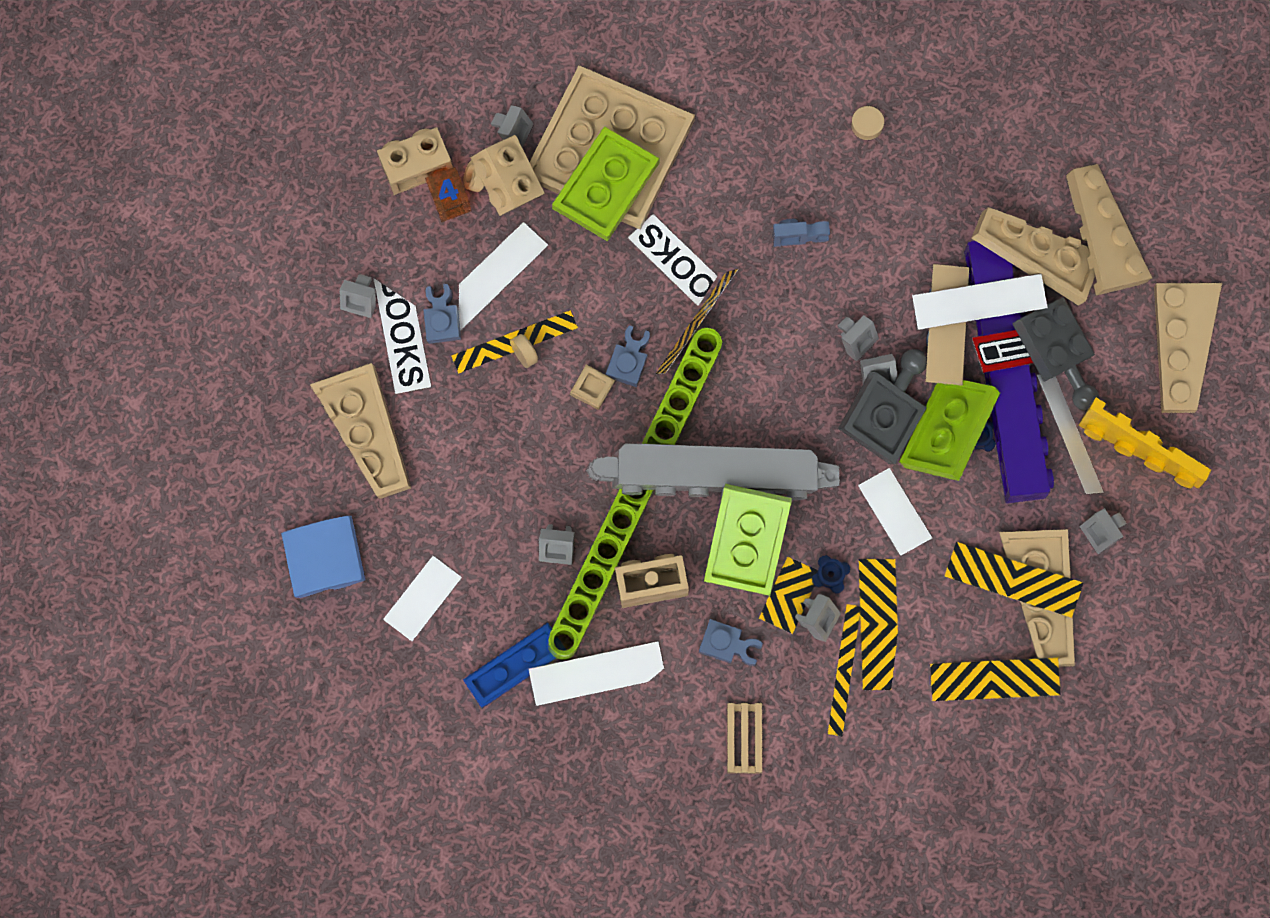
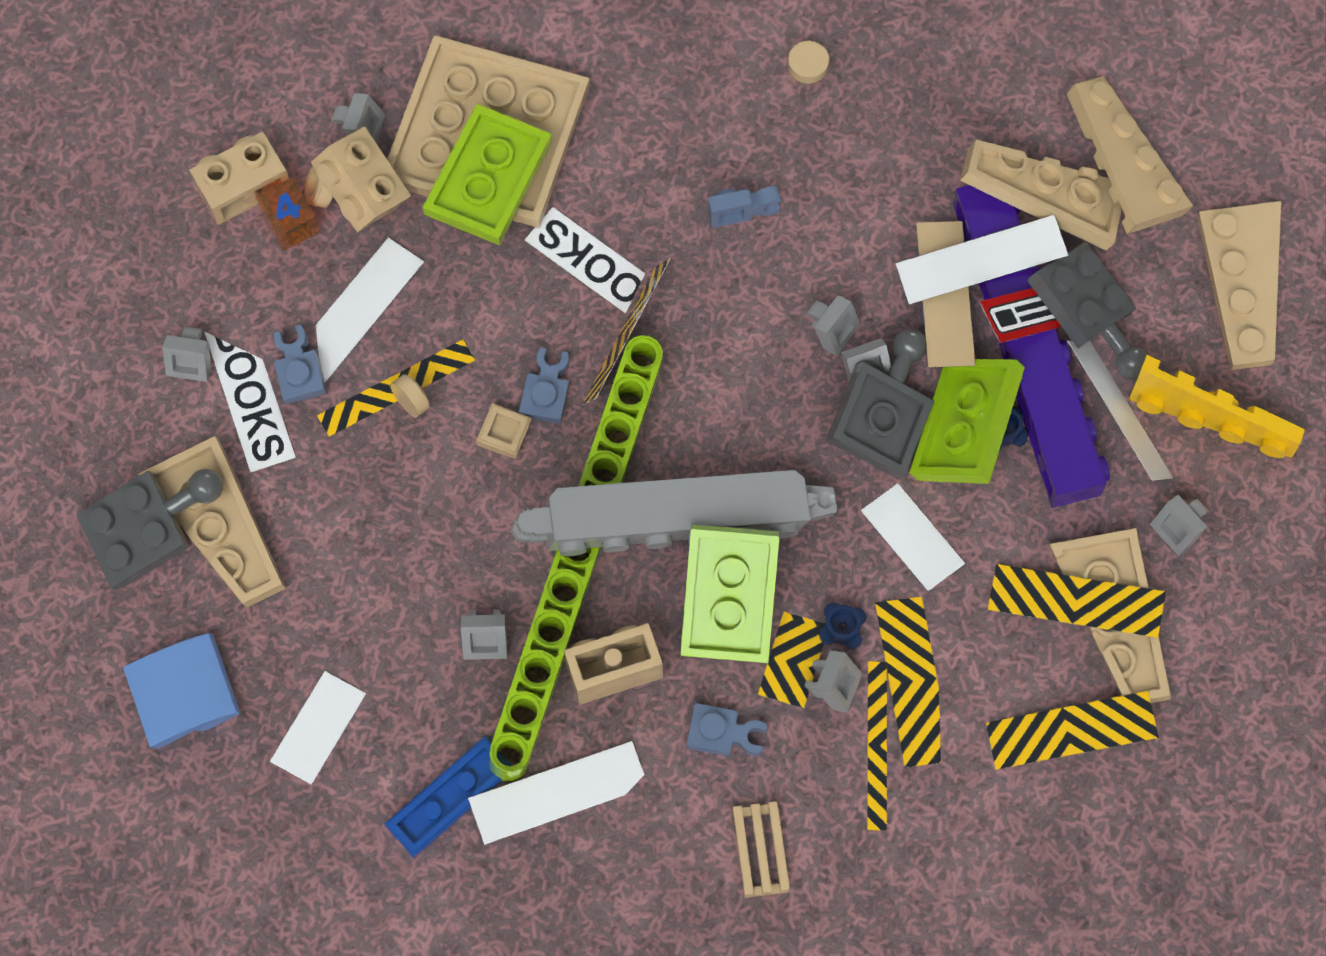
camera: 10 degrees left, 5 degrees down
none -> dark grey plate [76,469,223,590]

